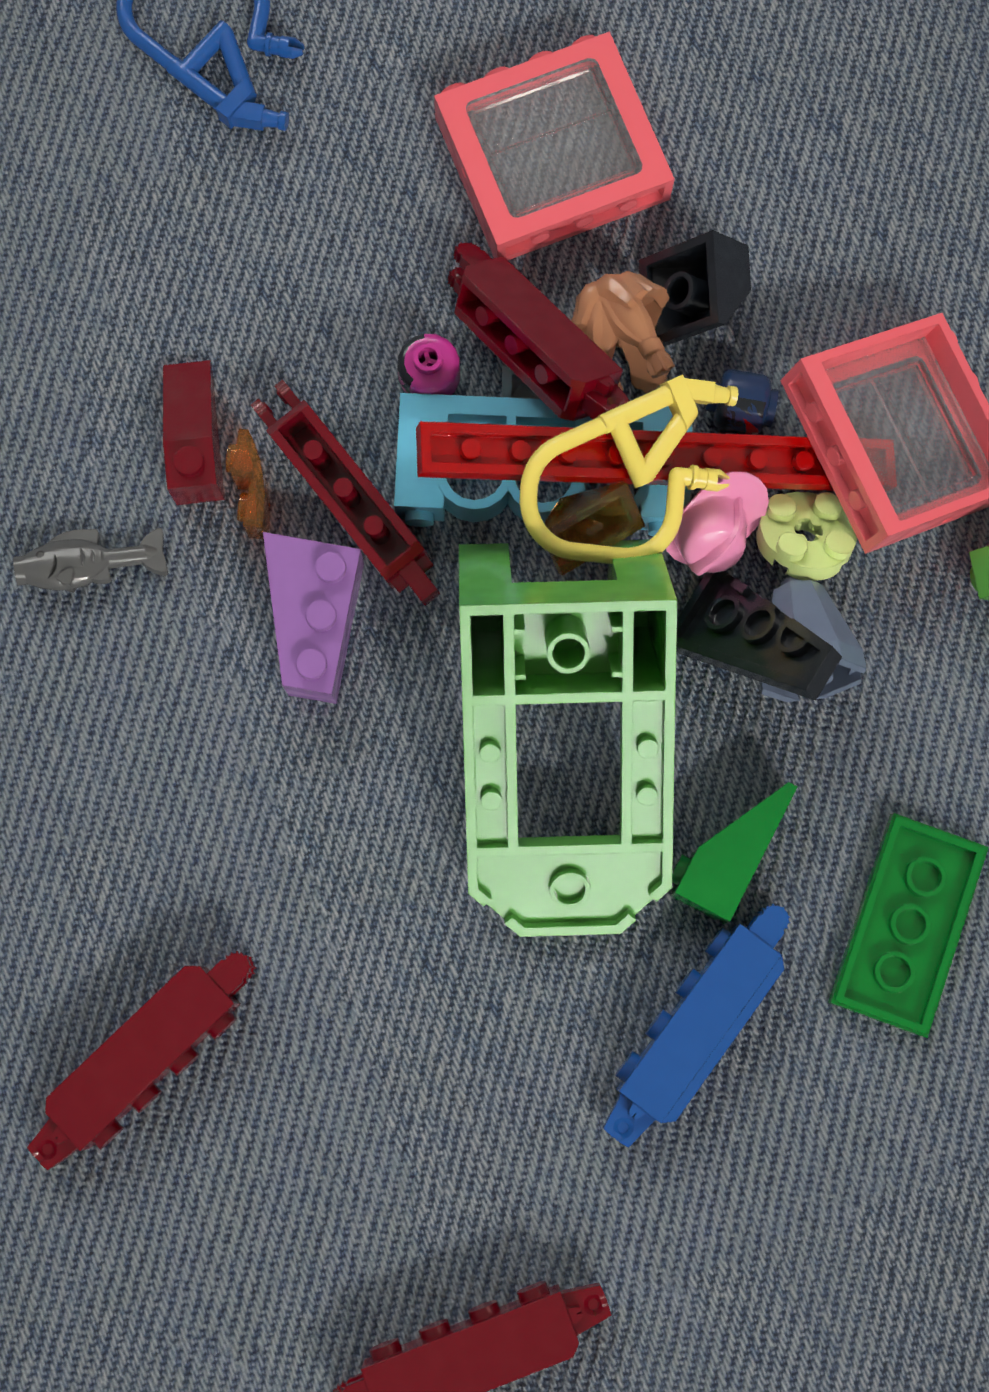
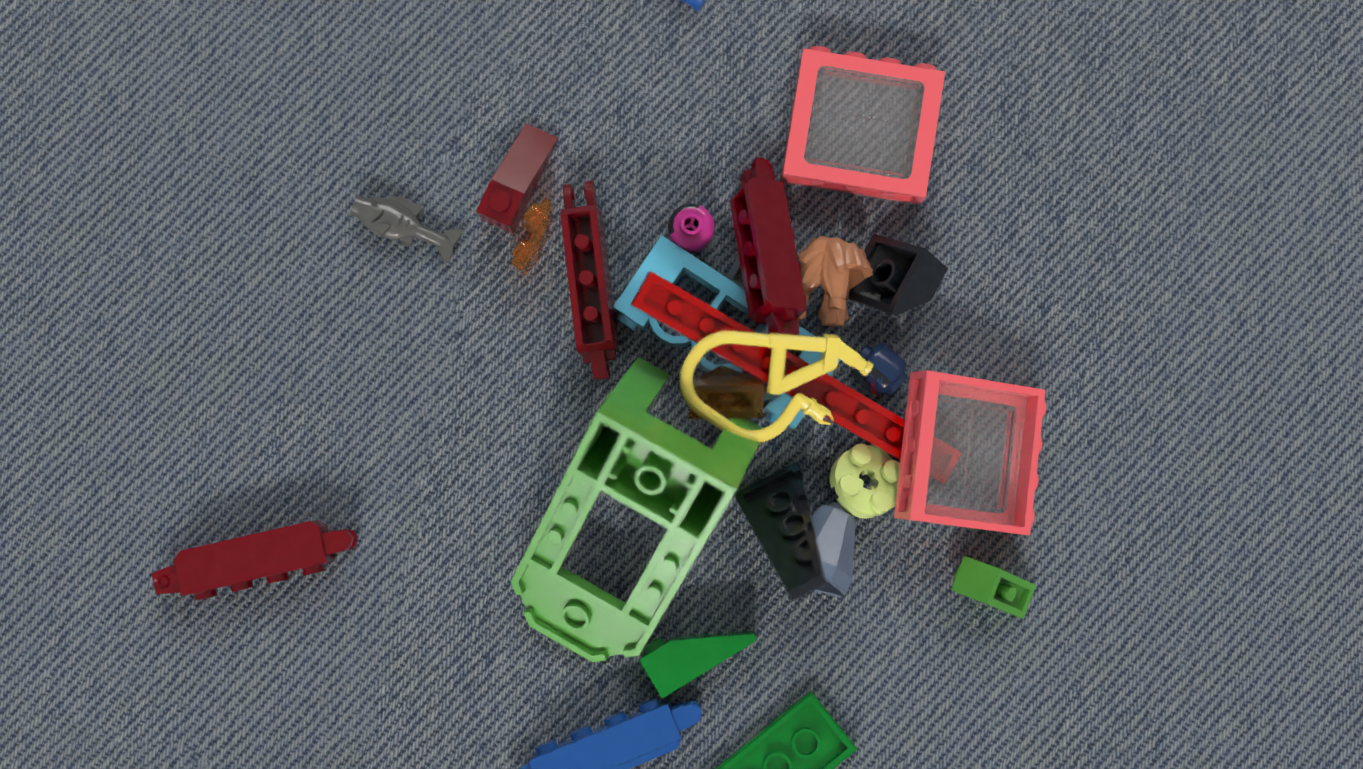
camera: 30 degrees right, 5 degrees up
medium lavender wedge [263,532,364,704] -> none
bright pink piece [666,472,769,576] -> none

